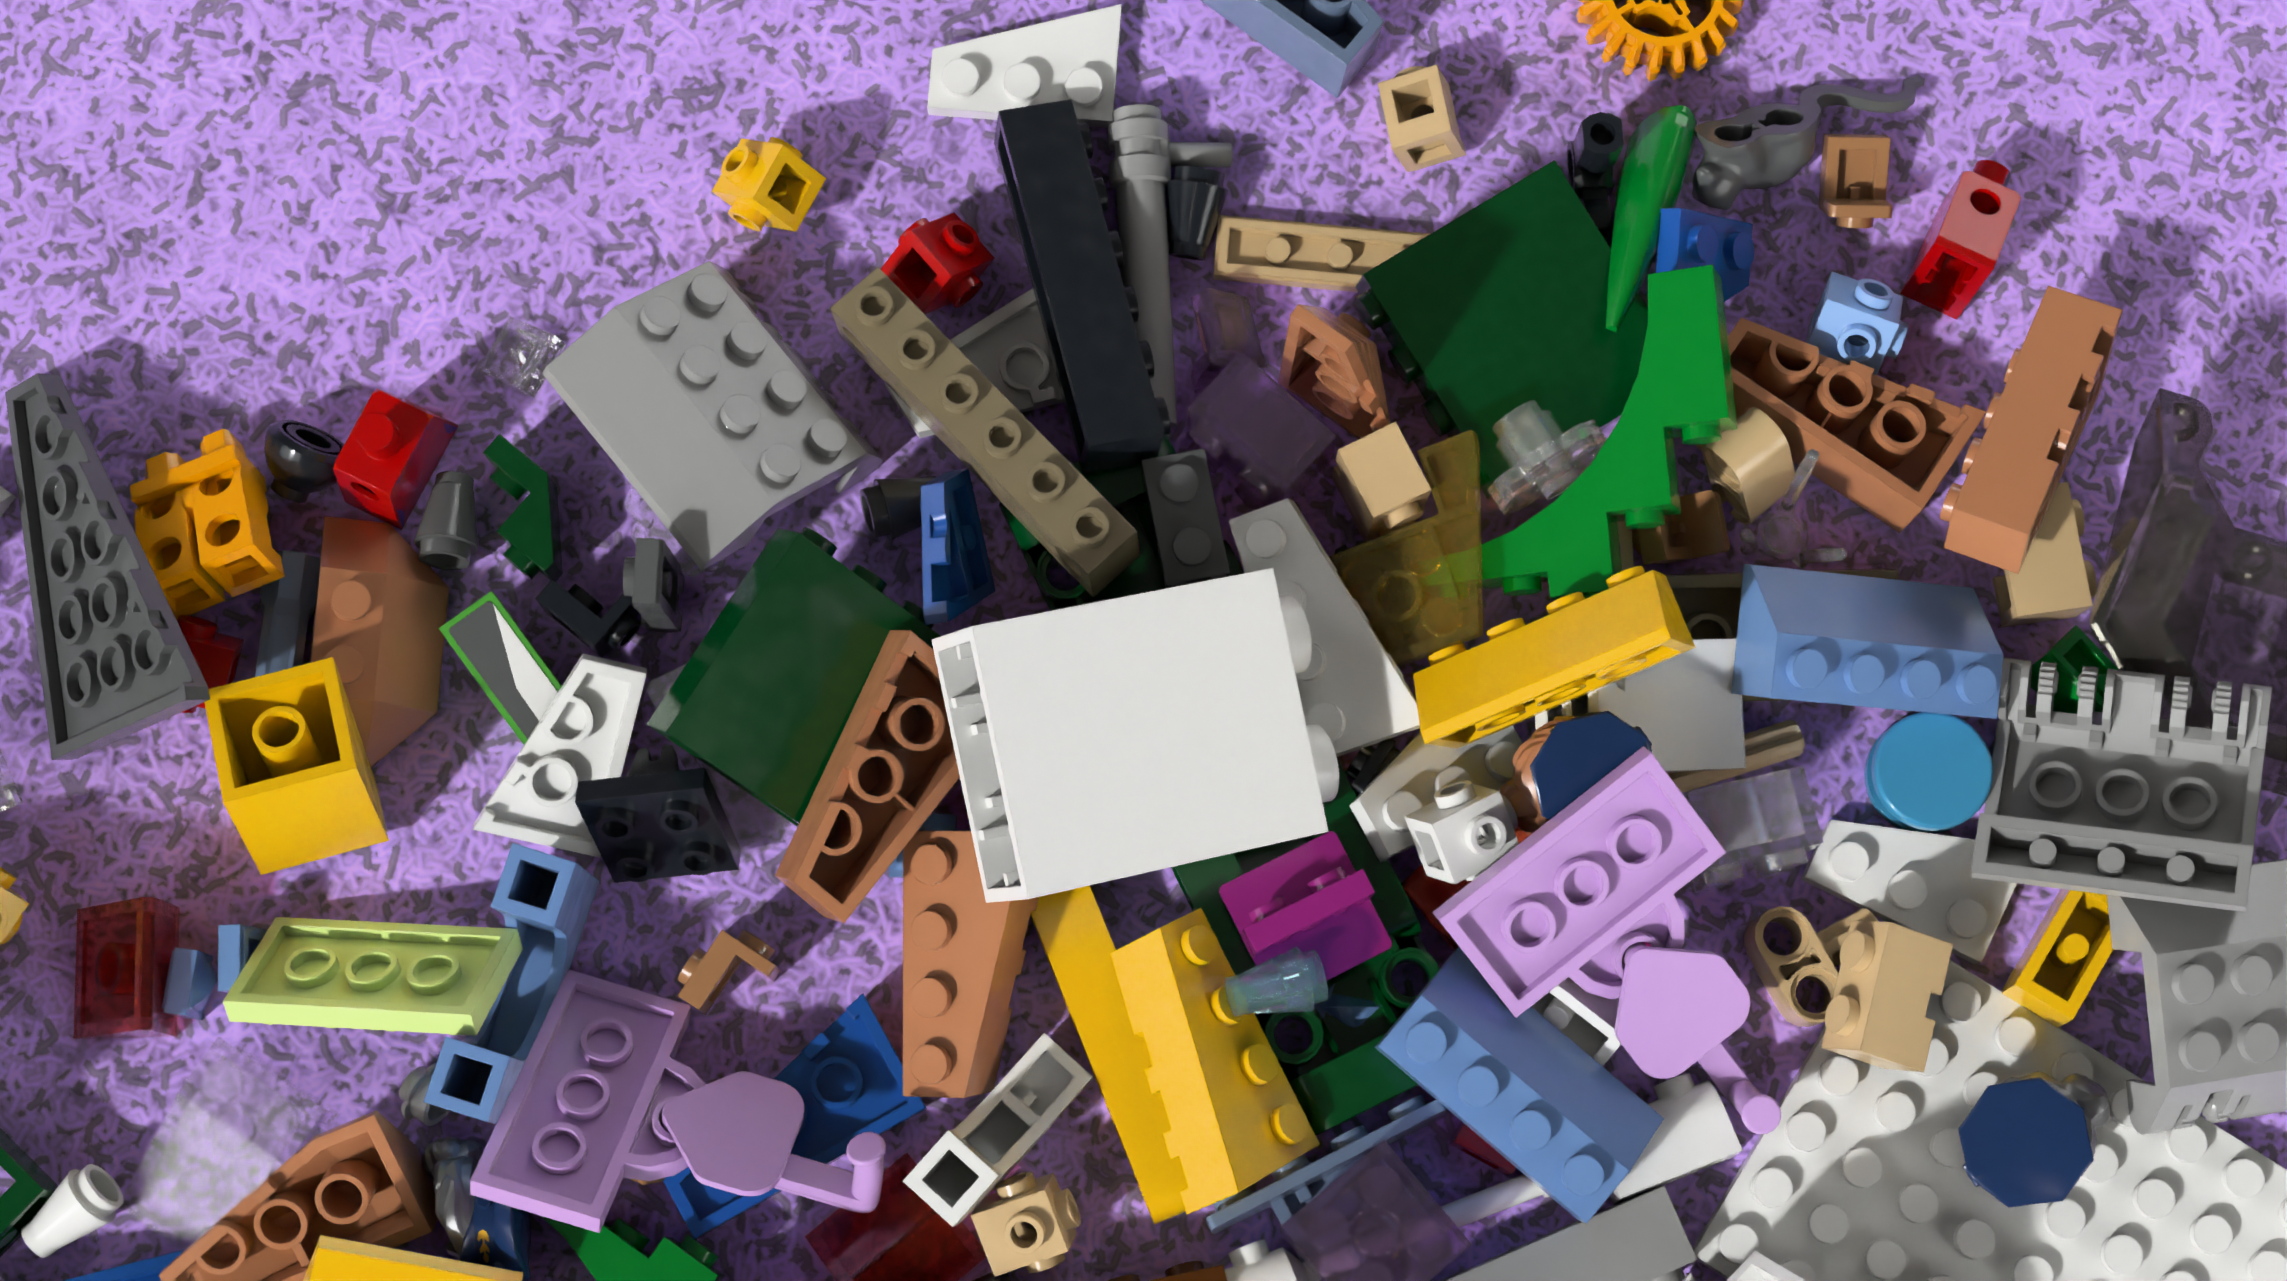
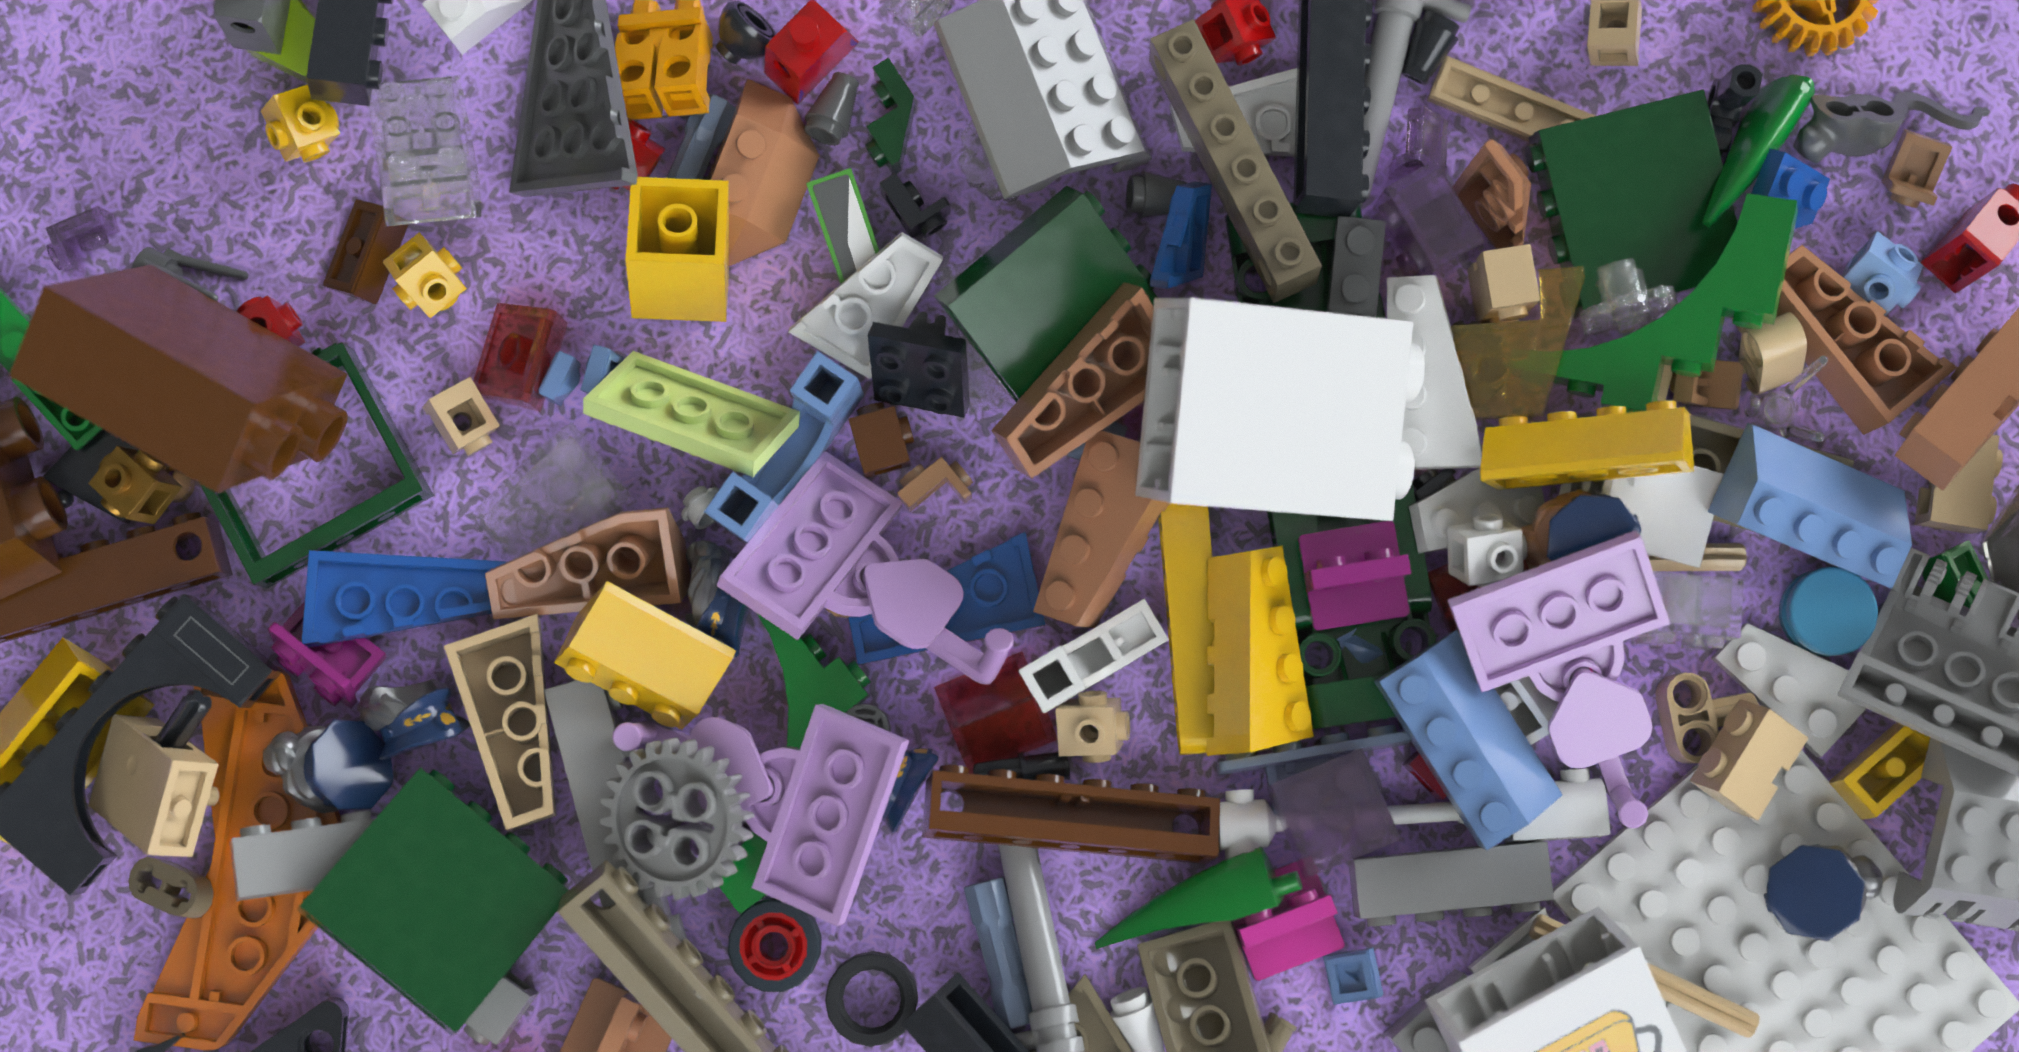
camera: 20 degrees right, 5 degrees up
white cone [21,1164,124,1258] -> none
dark grey hinge [623,538,685,633] -> none
clear light blue cone [1225,947,1328,1017] -> none
none -> tan brick [422,377,500,456]
none -> reddish brown brick [848,402,915,479]

